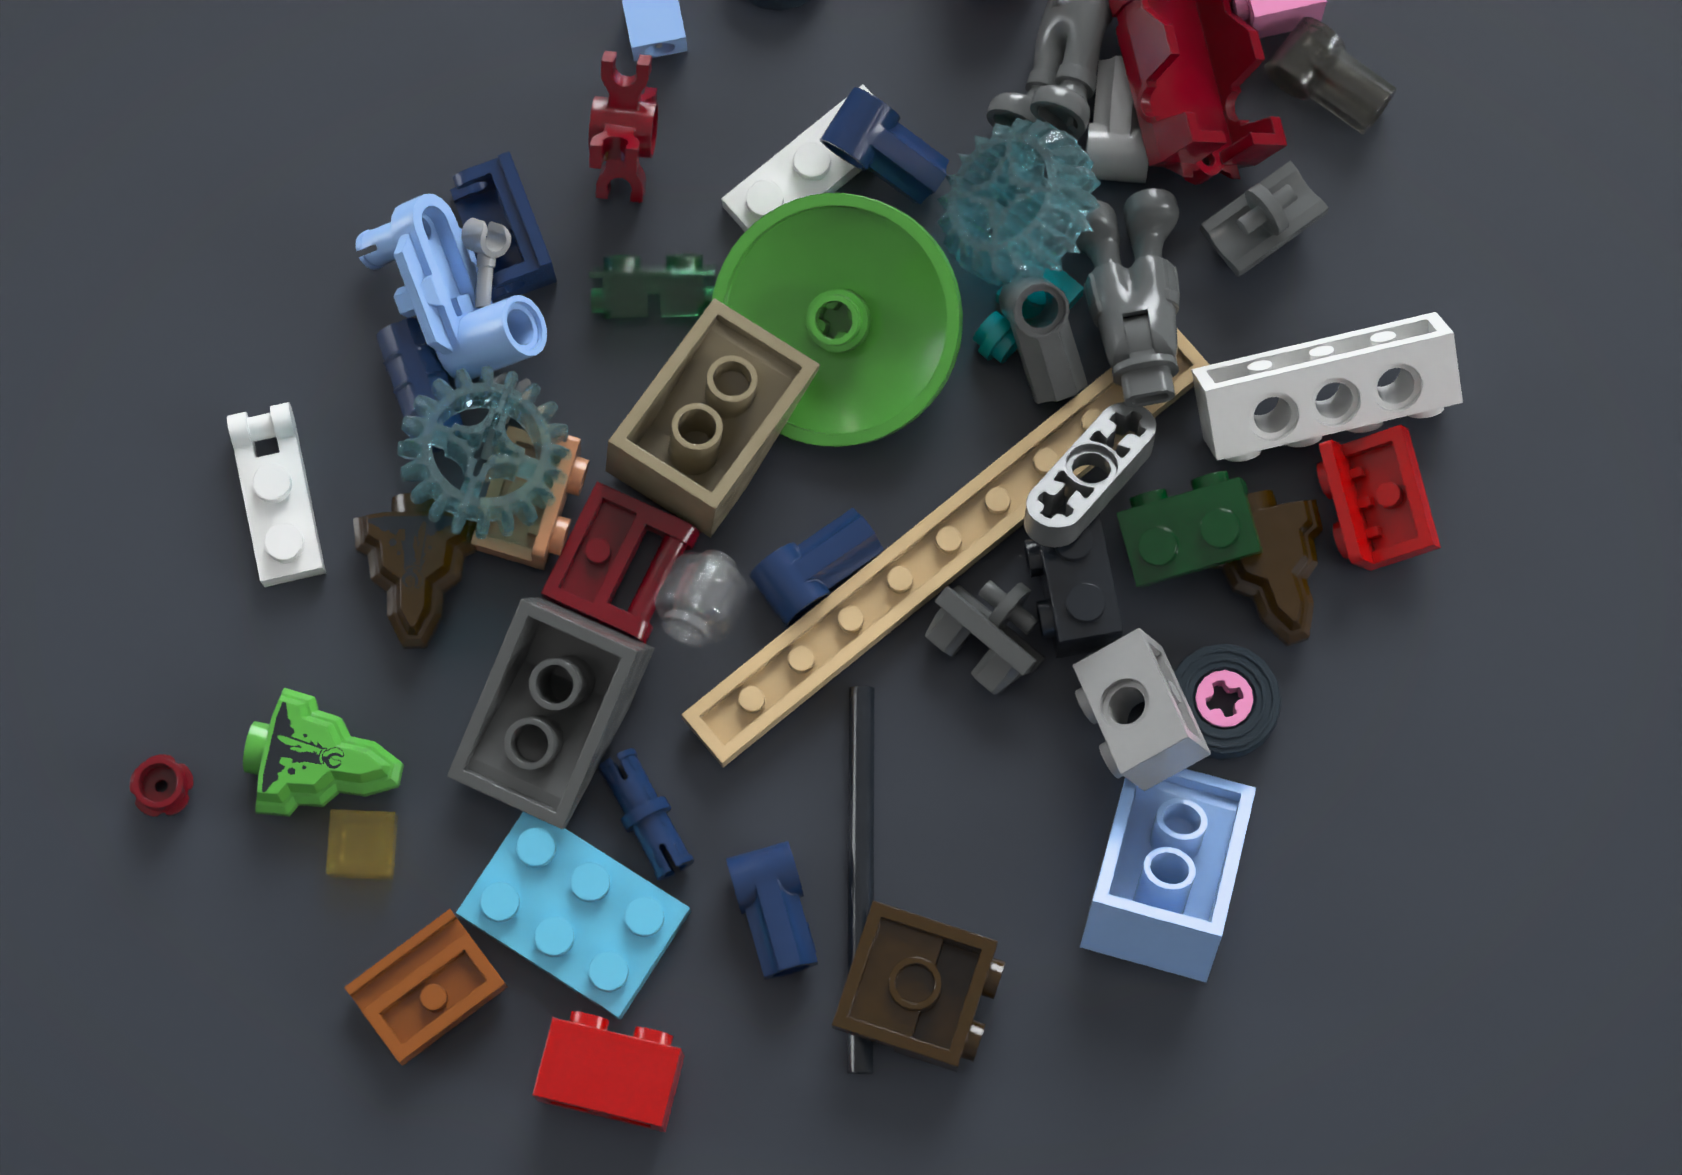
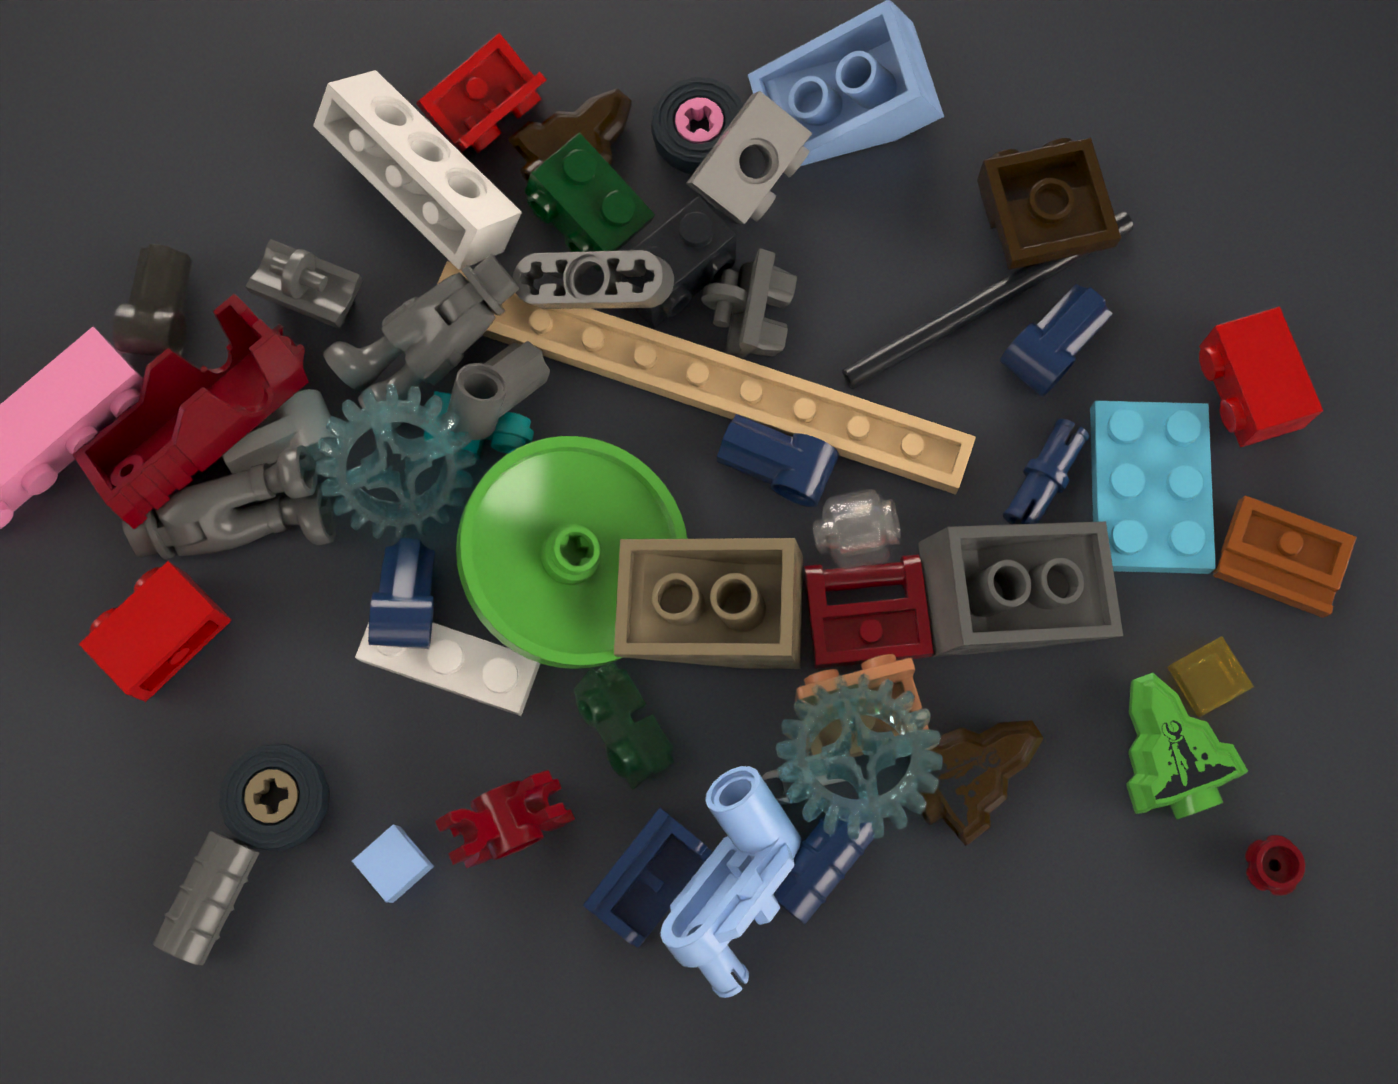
camera: 120 degrees left, 0 degrees up
white plate [227,402,326,587] -> none
light grey hand [461,218,511,308] -> none

